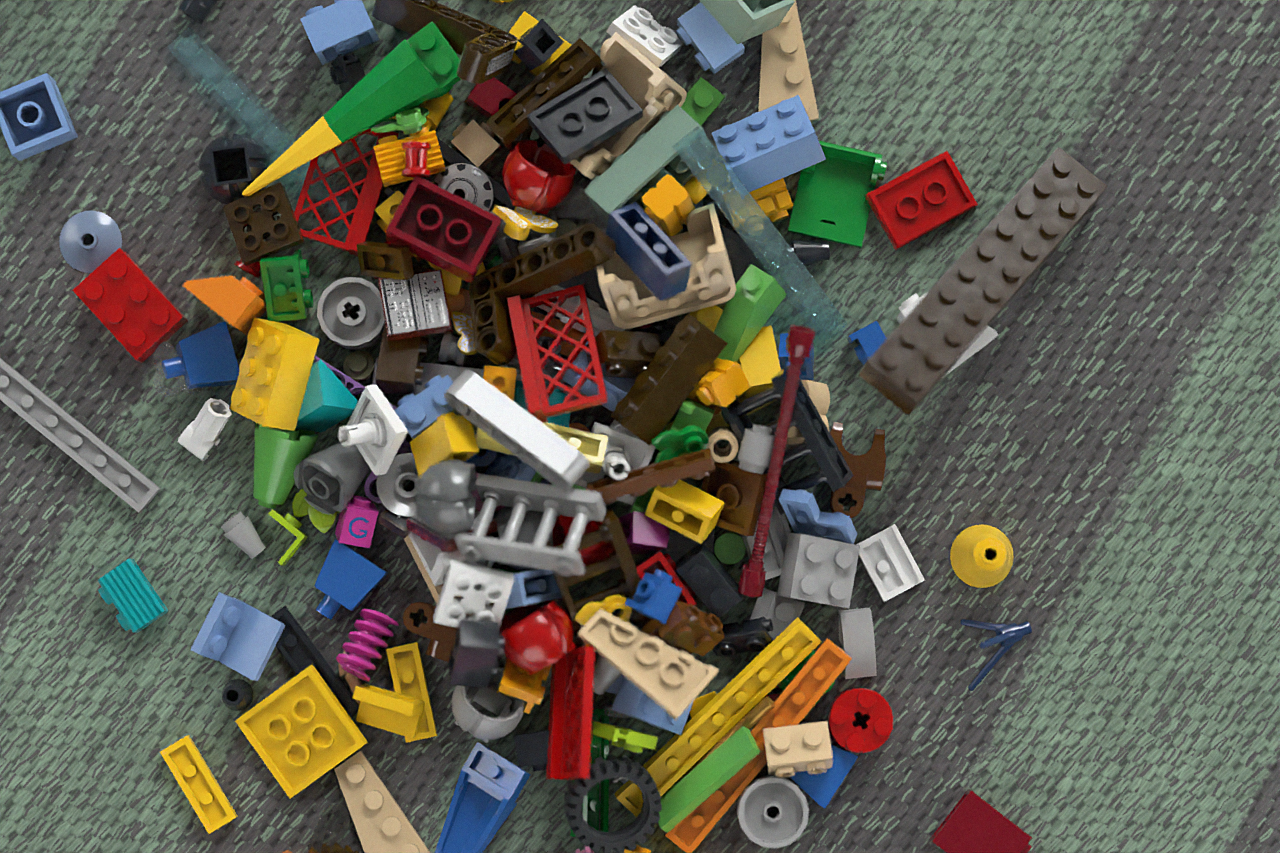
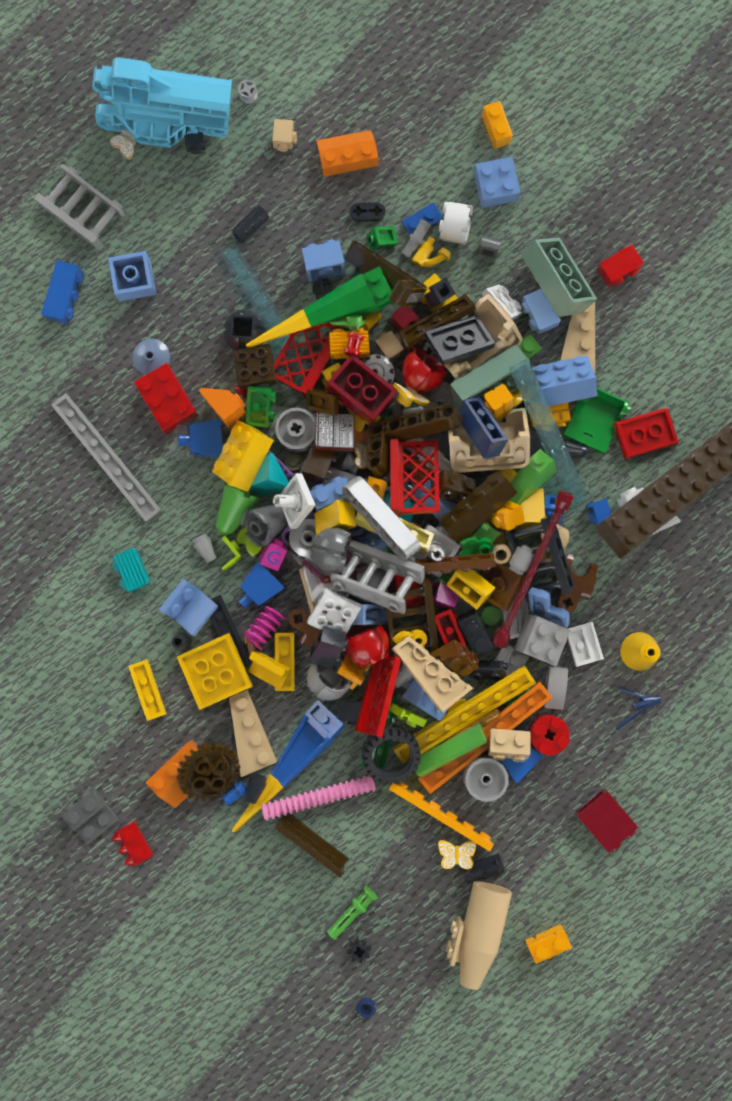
camera: 10 degrees right, 0 degrees up
white piece [178,398,232,461] -> none
blue brick [624,569,682,624] -> none

